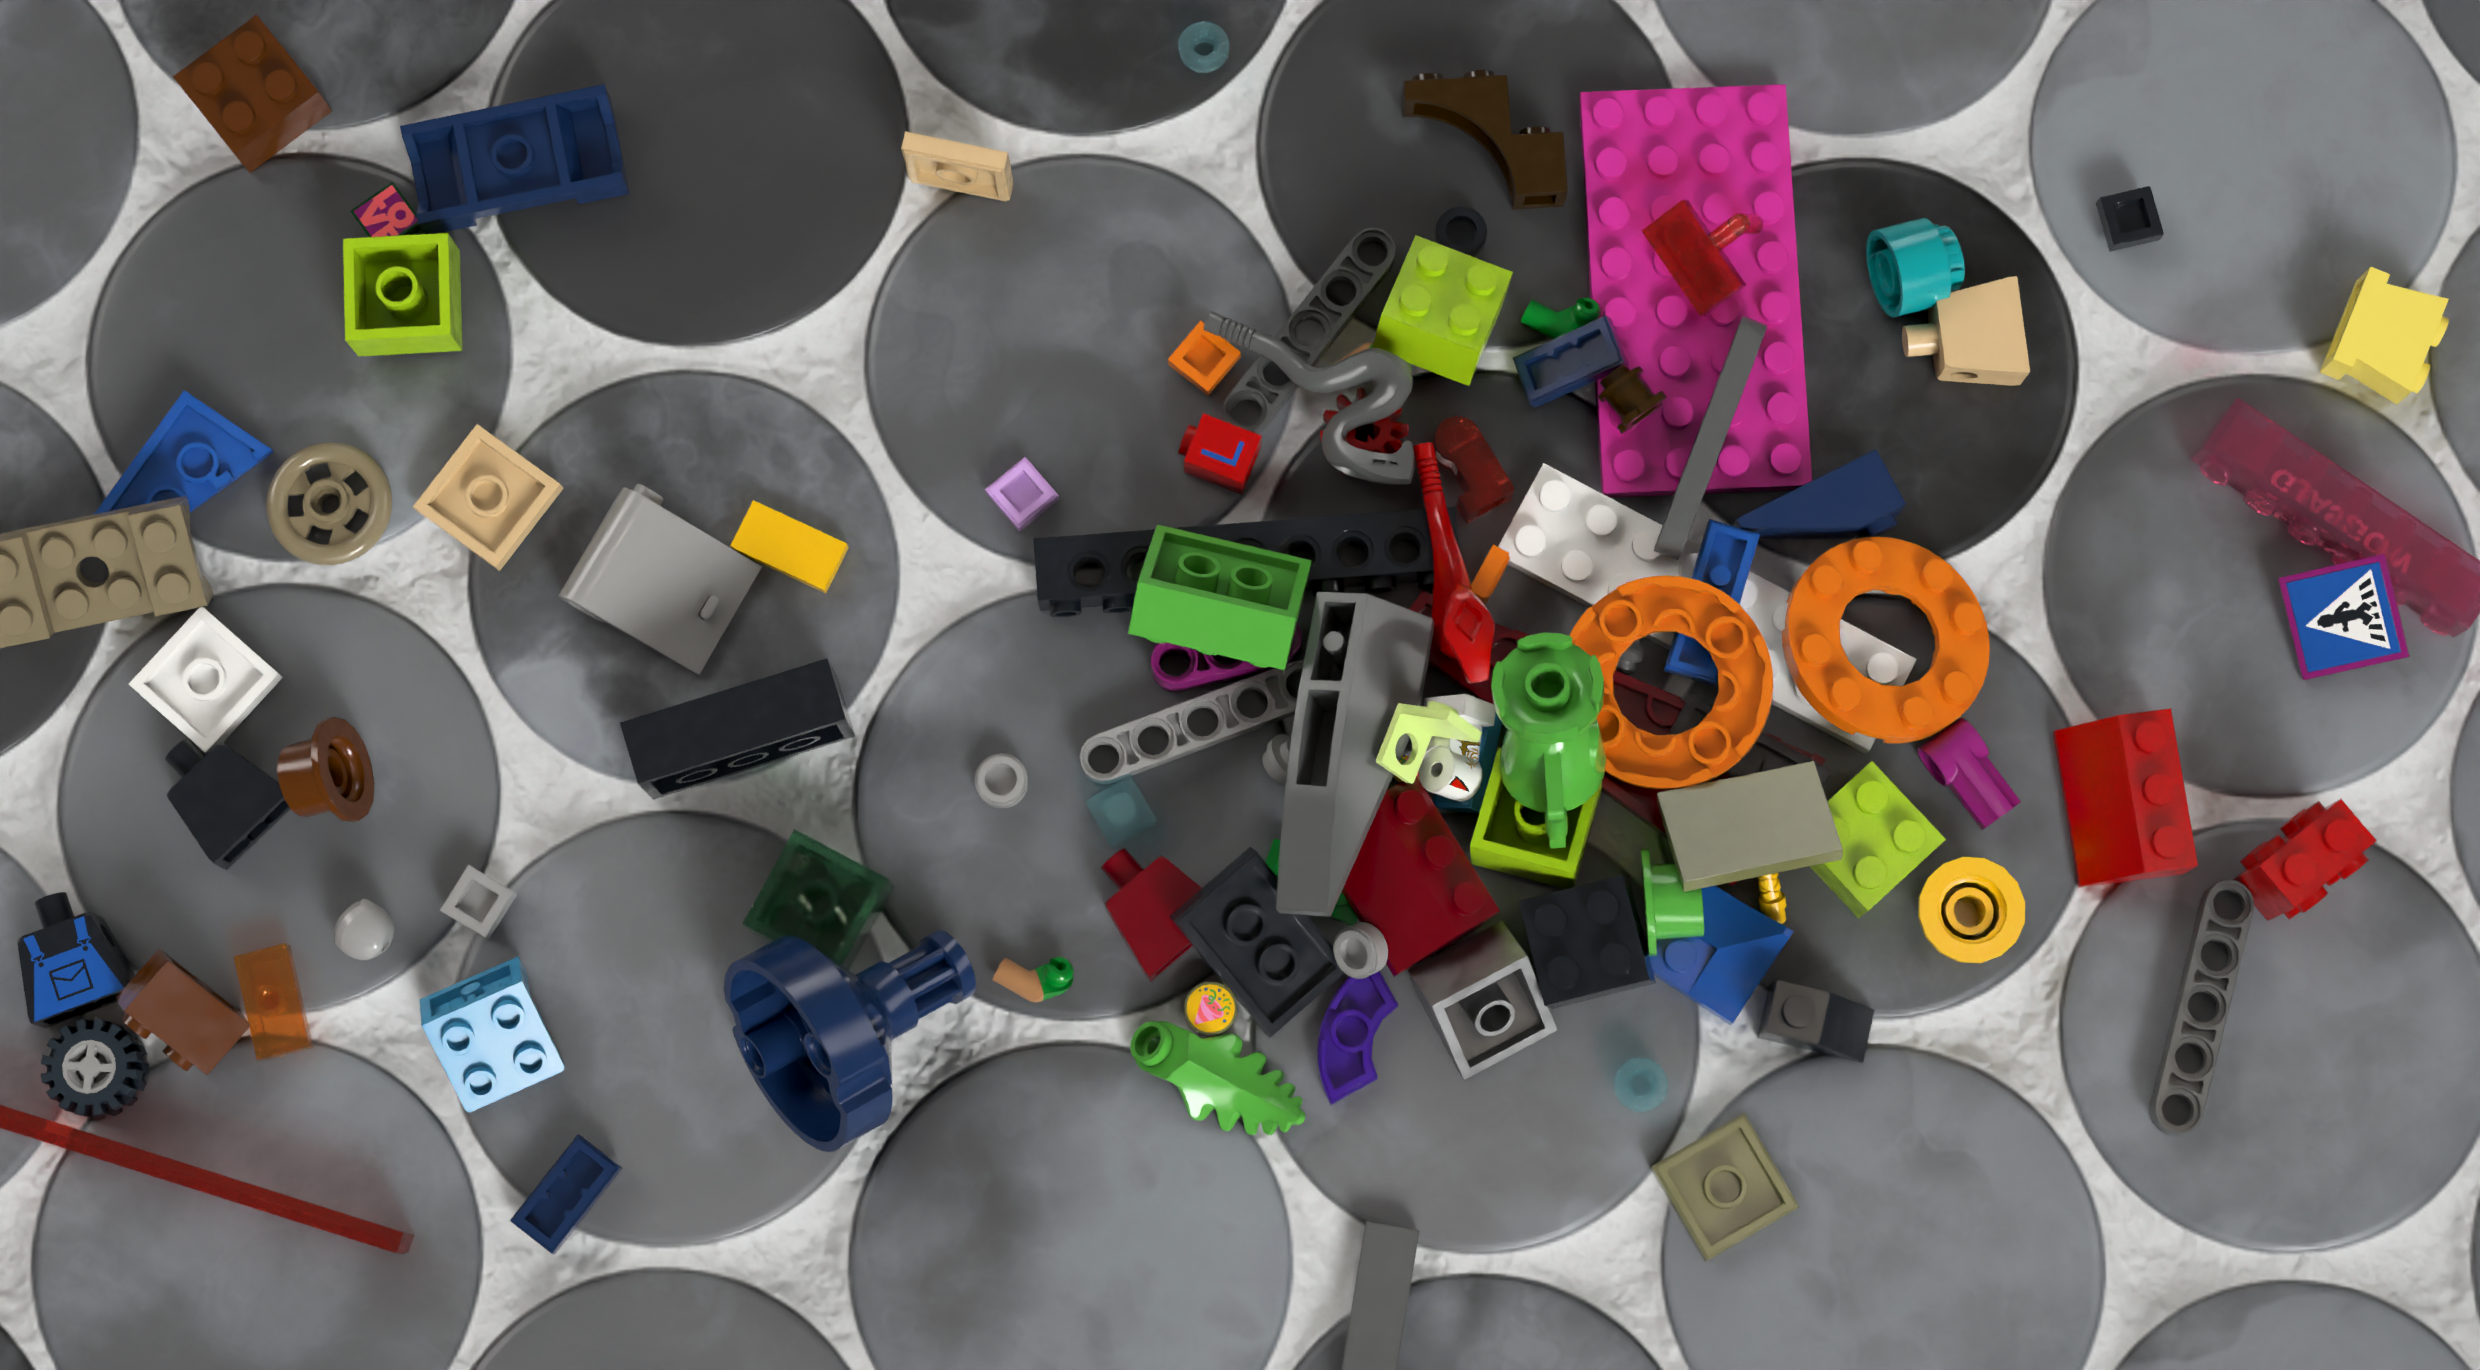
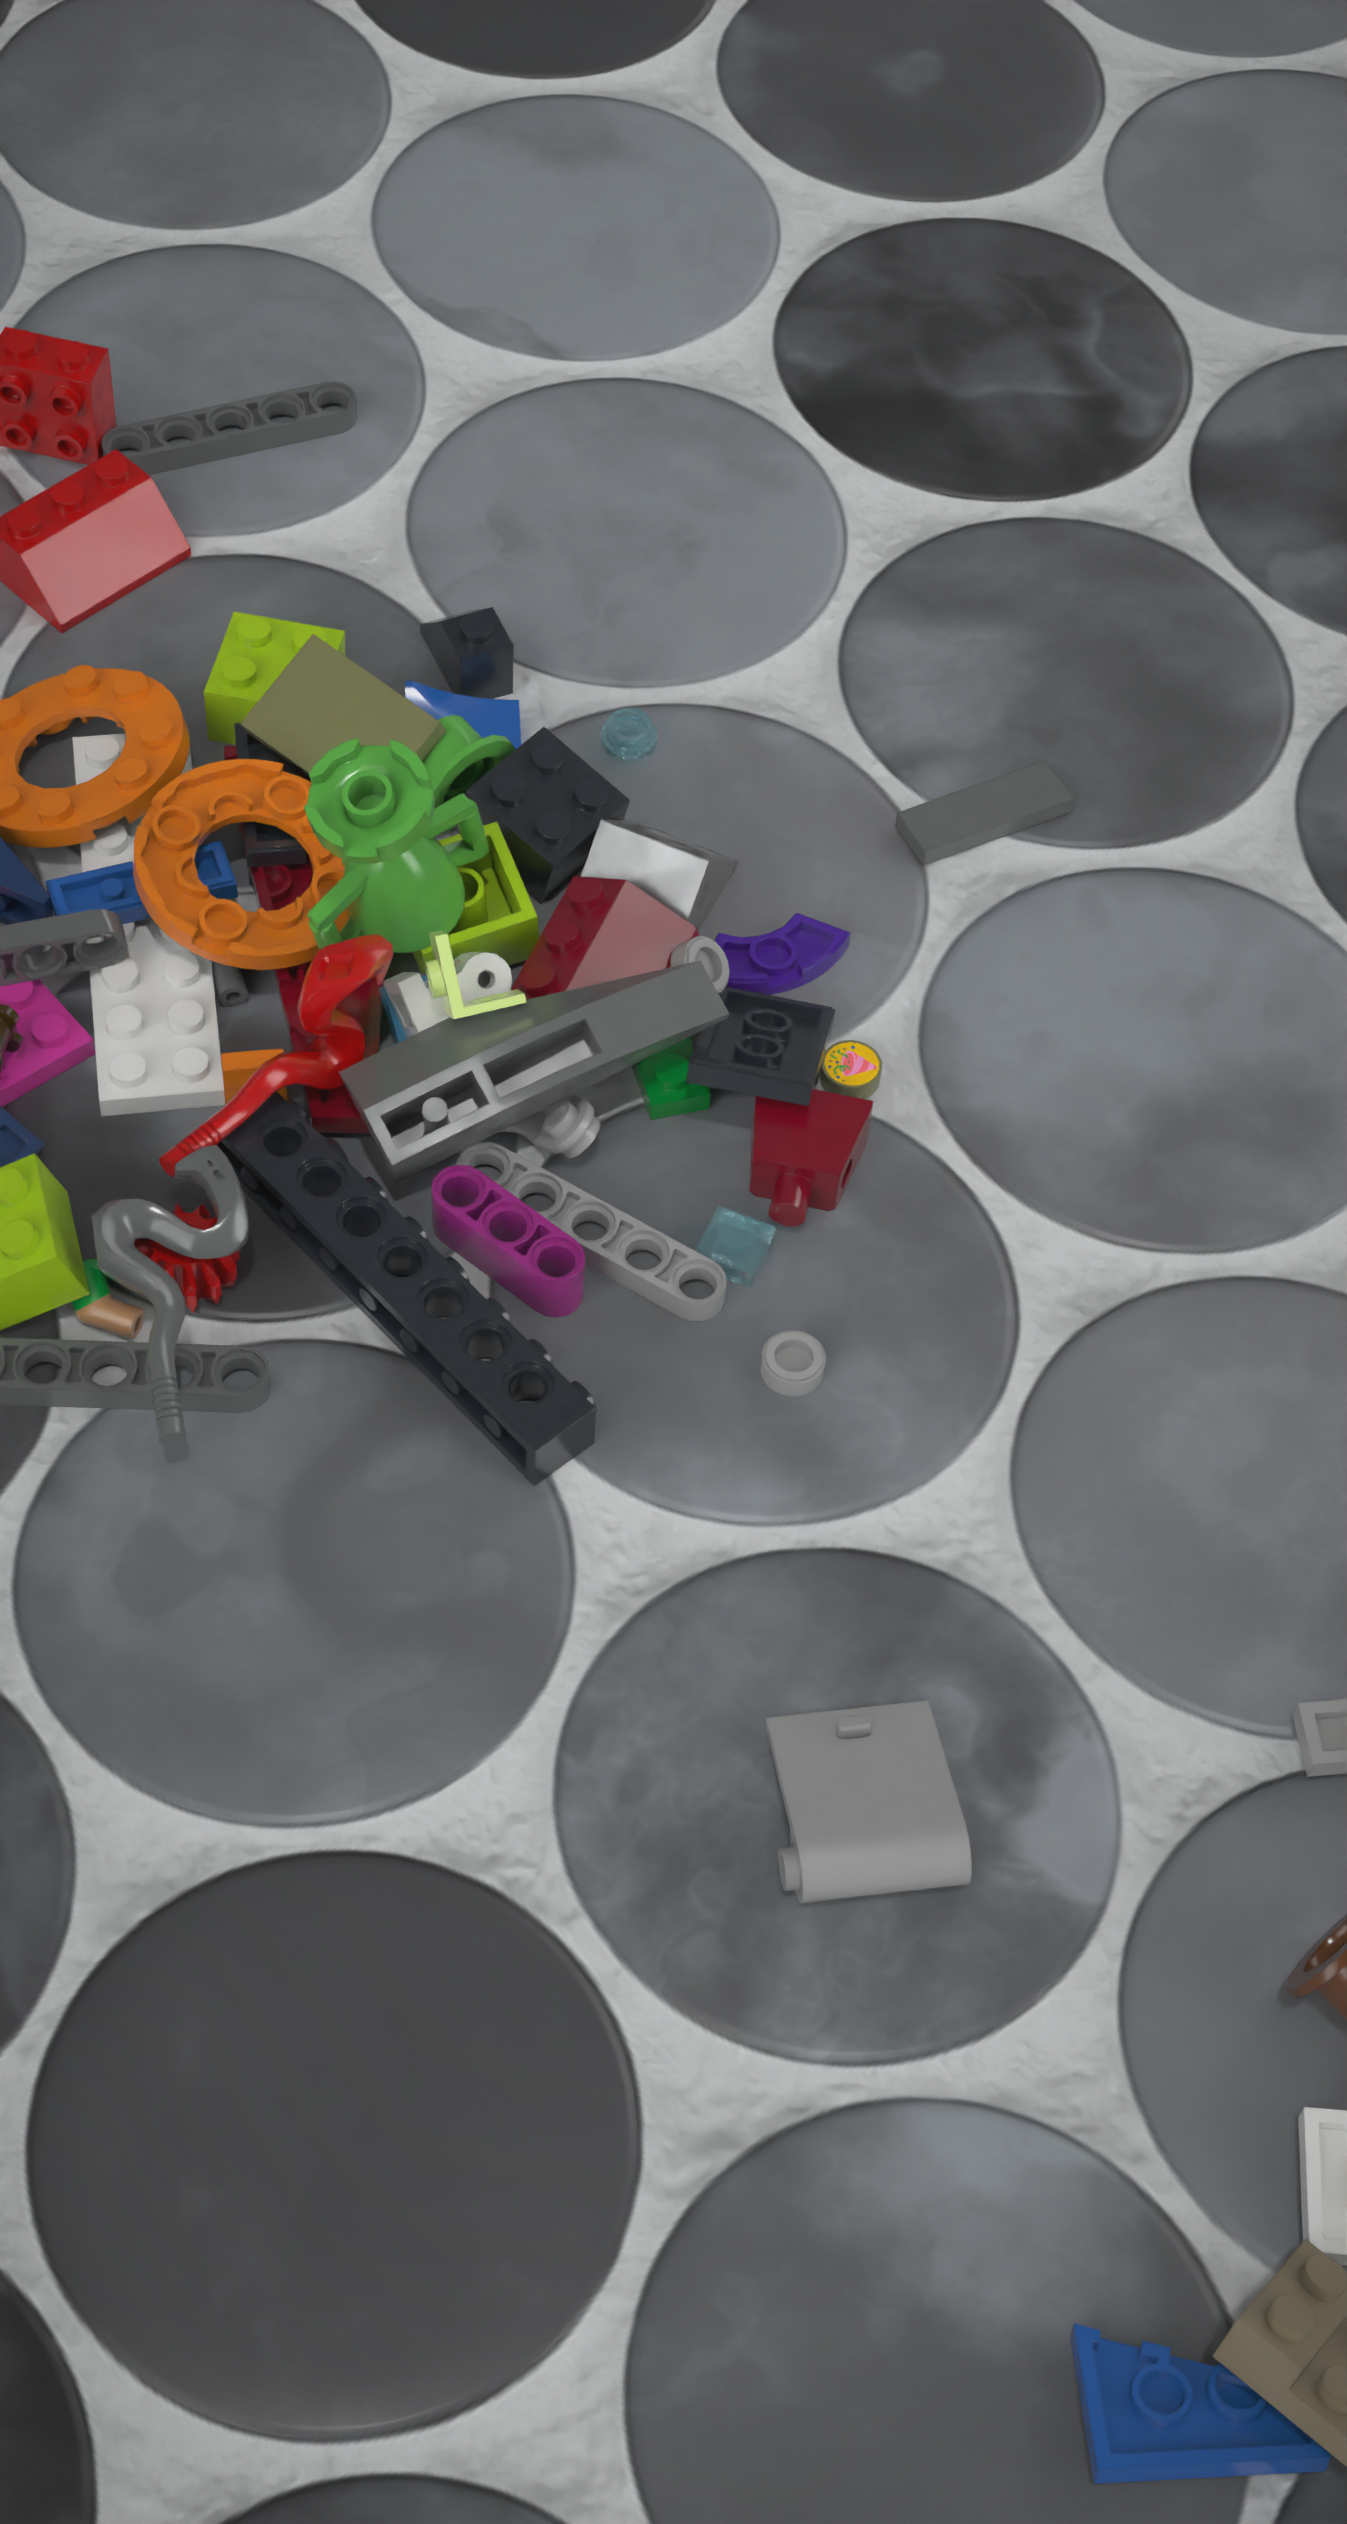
camera: 130 degrees left, 25 degrees down
dark tan plate [266,442,392,565] -> none
lime brick [343,233,462,357] -> none
tile [350,181,421,237] -> none
dark blue piece [400,84,630,234] -> none
tan plate [413,424,564,571] -> none
black brick [620,658,856,800] -> none
dark blue piece [724,930,976,1152] -> none
yellow tile [730,500,849,594] -> none
clear green brick [742,829,894,970] -> none
tan tile [901,131,1014,202] -> none
lavender tile [985,457,1059,532] -> none
arm [992,957,1074,1003] -> none
bright green slope [1128,524,1312,670] -> none
bright green plant [1130,1021,1305,1135] -> none
orange plate [1168,320,1241,396] -> none
red brick [1178,413,1262,495] -> none
clear red leg [1433,416,1515,524] -> none
olive tile [1650,1113,1799,1261] -> none
magenta piece [1917,718,2021,830] -> none
yellow piece [1918,857,2025,963] -> none

